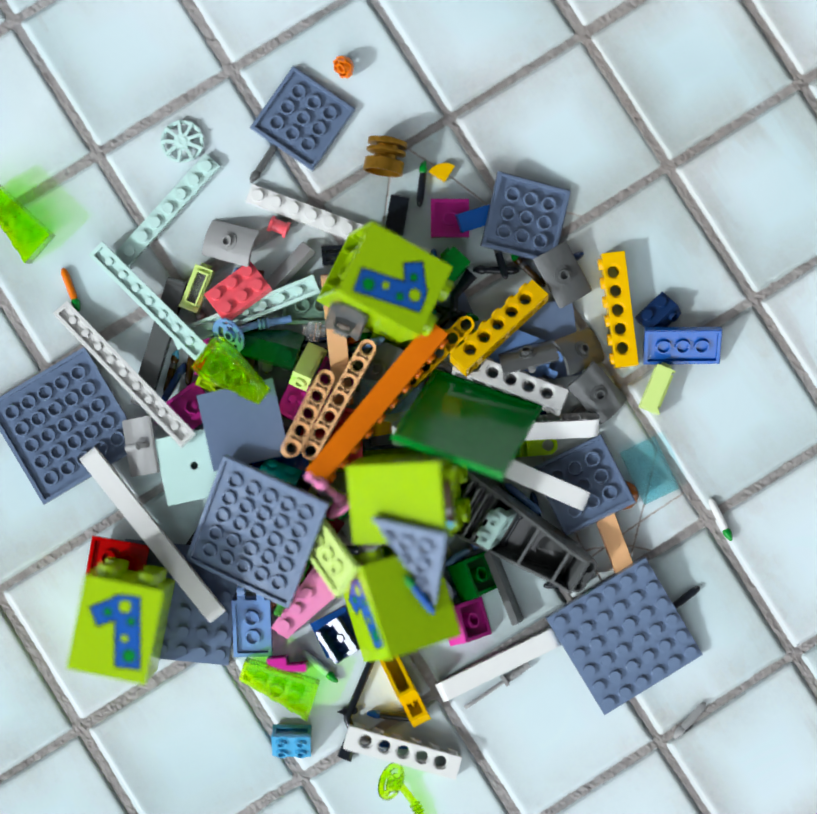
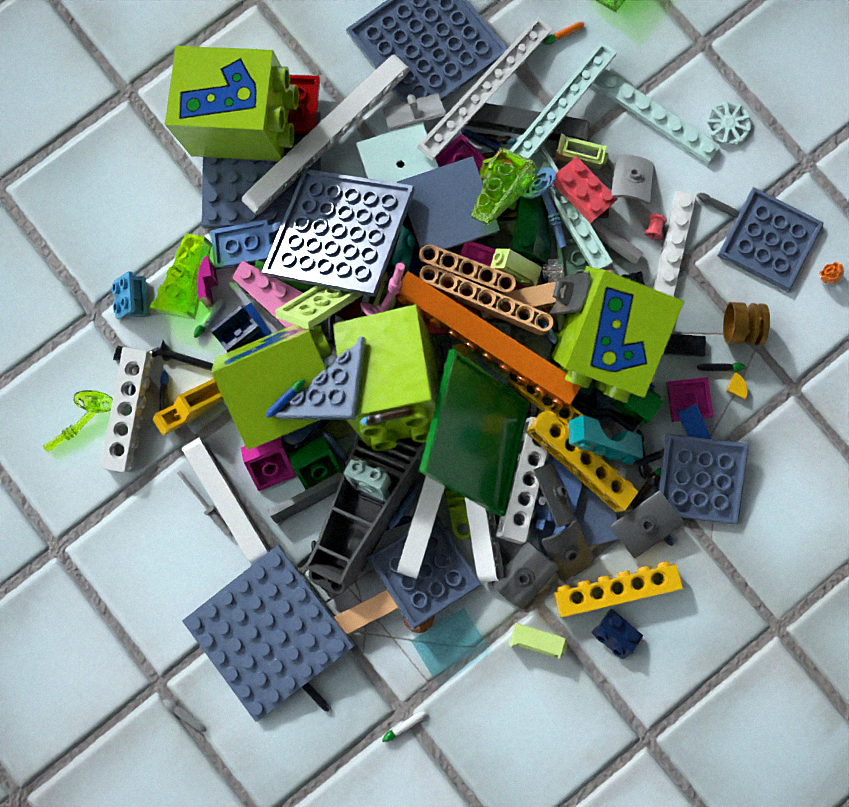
camera: 85 degrees right, 5 degrees down
tile [643,327,722,365] -> none
none -> teal arch [568,415,643,464]

